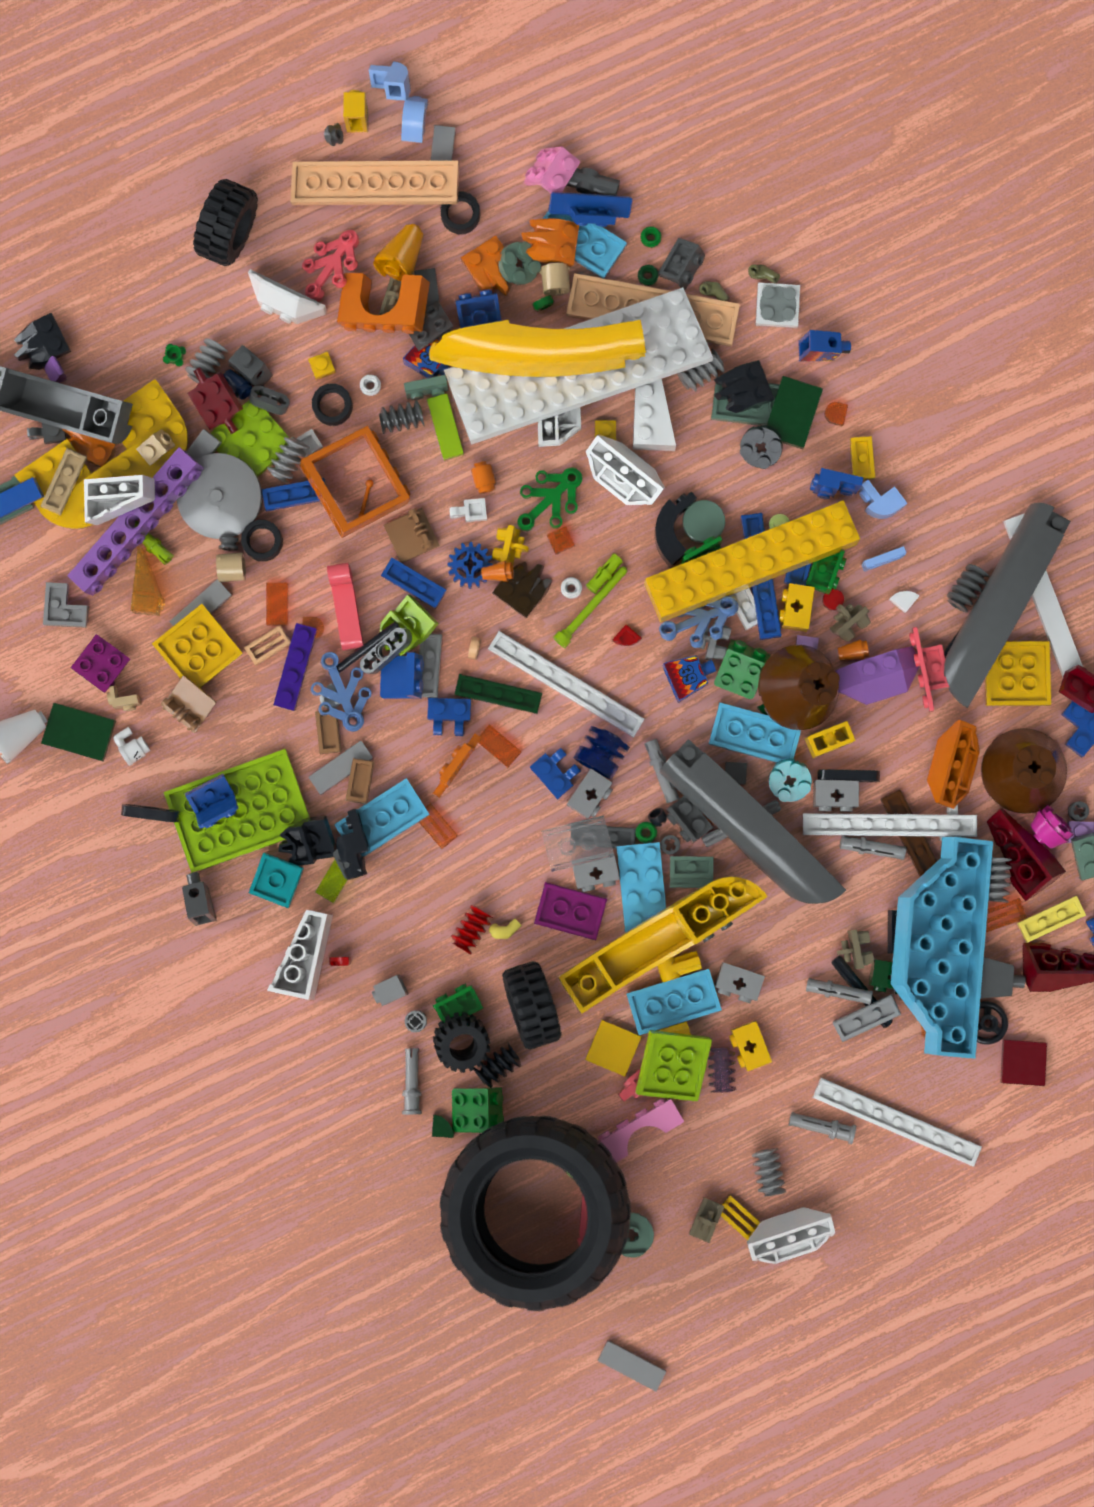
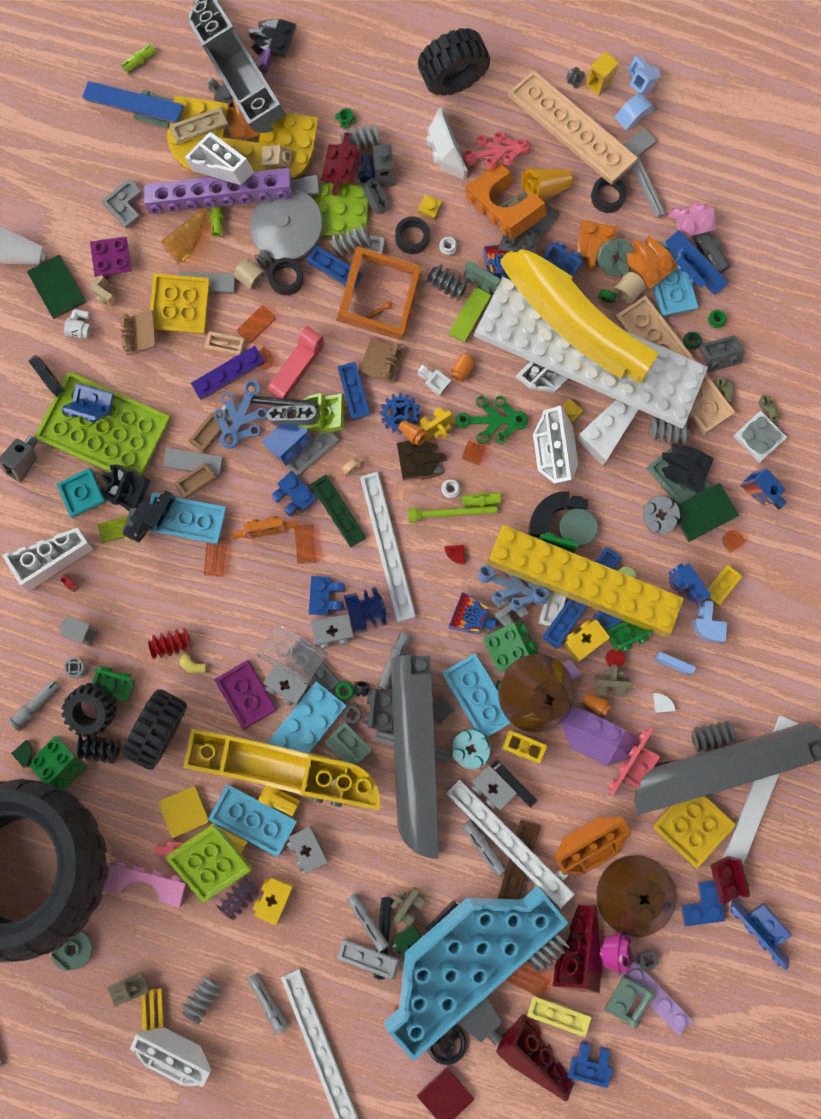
camera: 40 degrees right, 5 degrees down
none -> light grey axle [631,149,665,218]

